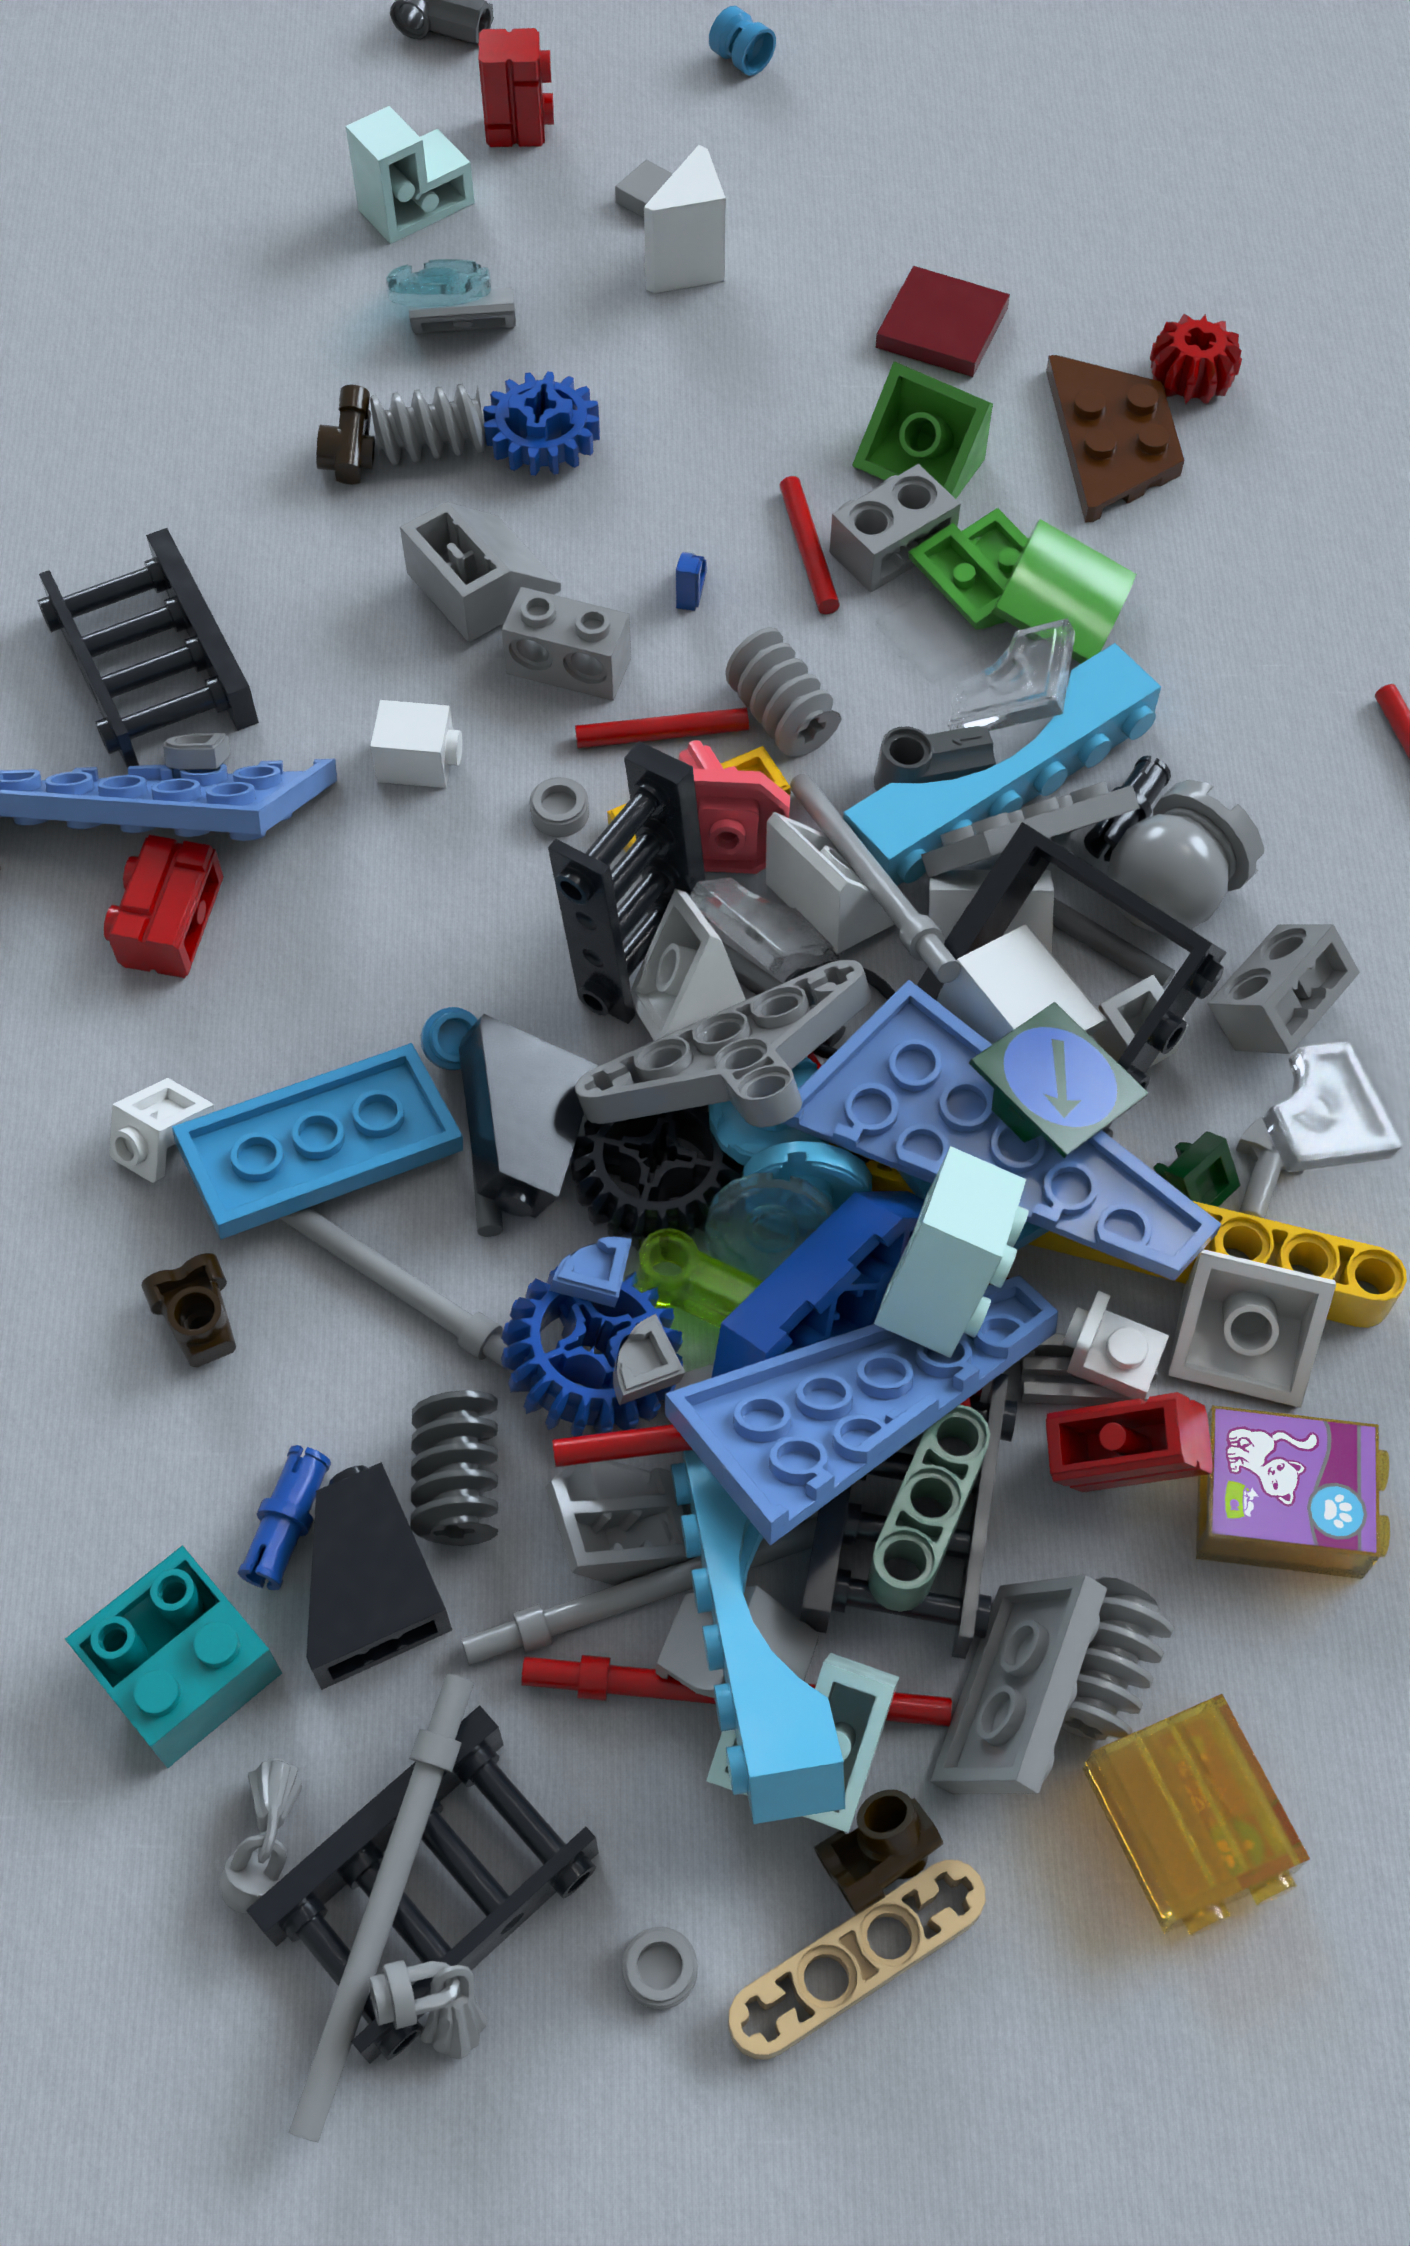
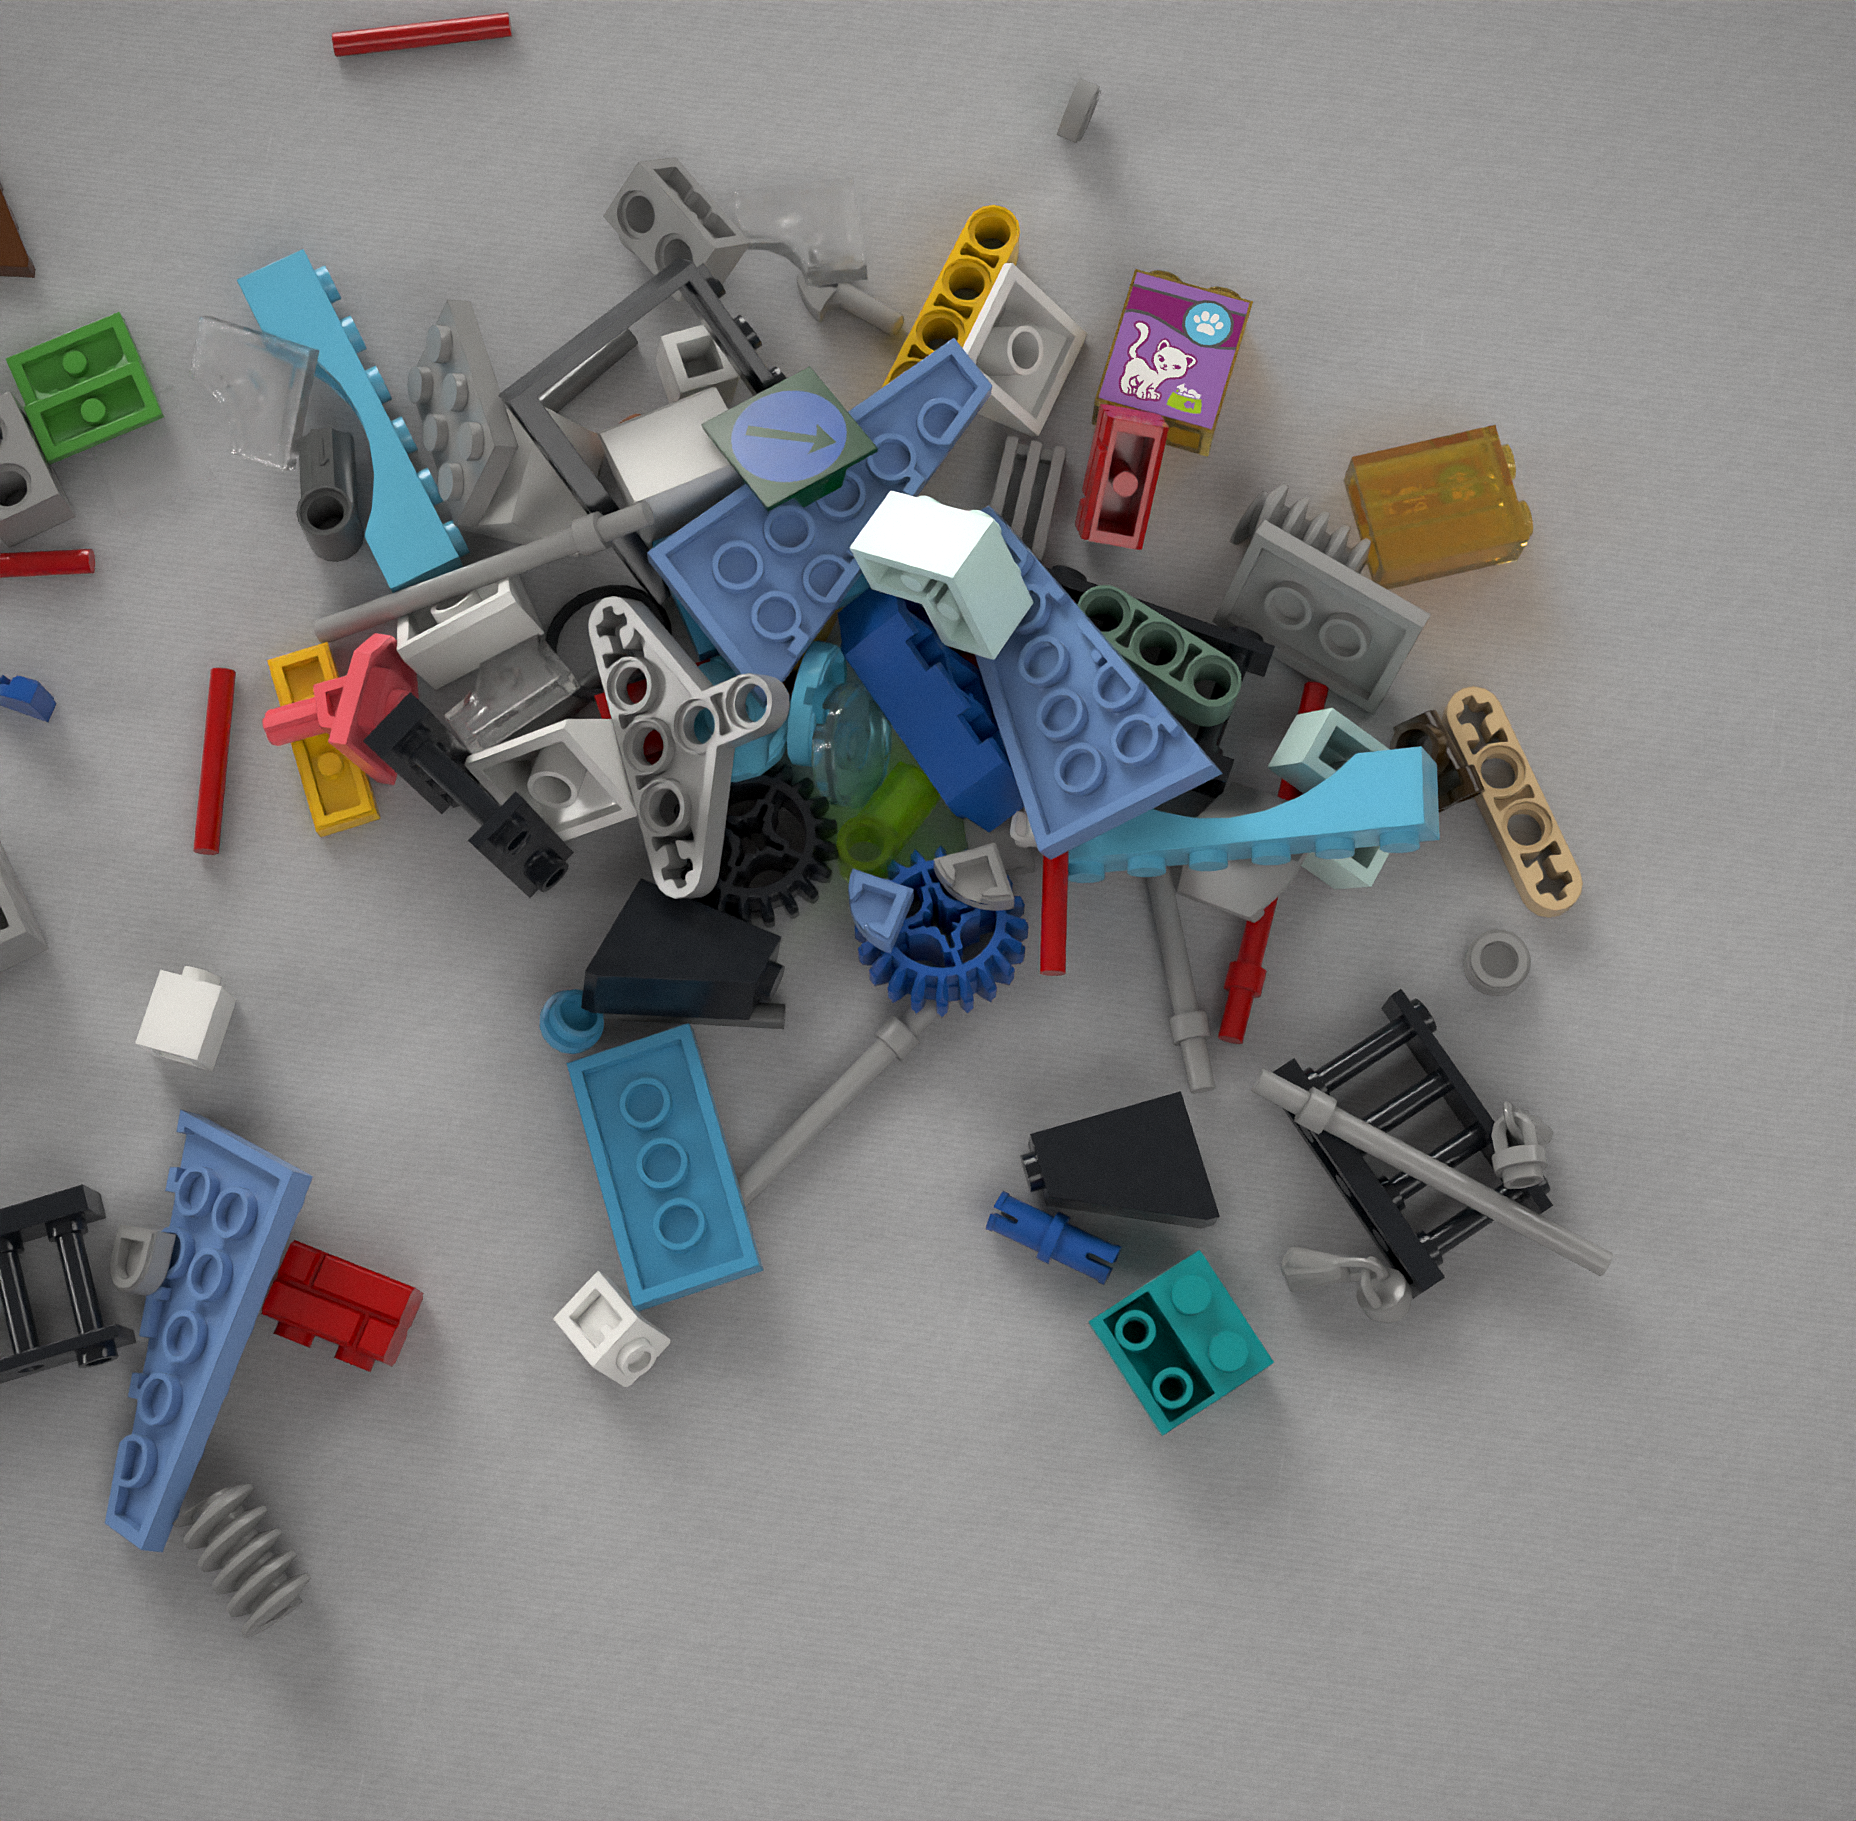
camera: 80 degrees left, 15 degrees up
dark brown plate [141,1253,236,1367] -> none
dark grey piece [410,1390,498,1546] -> none
light grey brick [502,587,631,701] -> none
light grey tile [529,777,589,837] -> none
light grey slope [546,1461,696,1585] -> none
light grey piece [725,627,842,757] -> none
bright green slope [991,519,1137,664] -> none
white bracket [1063,1291,1169,1400] -> none
black pin [1084,756,1171,862] -> none
light grey tile [1108,780,1264,935] -> none
dark green tile [1153,1131,1241,1207] -> none

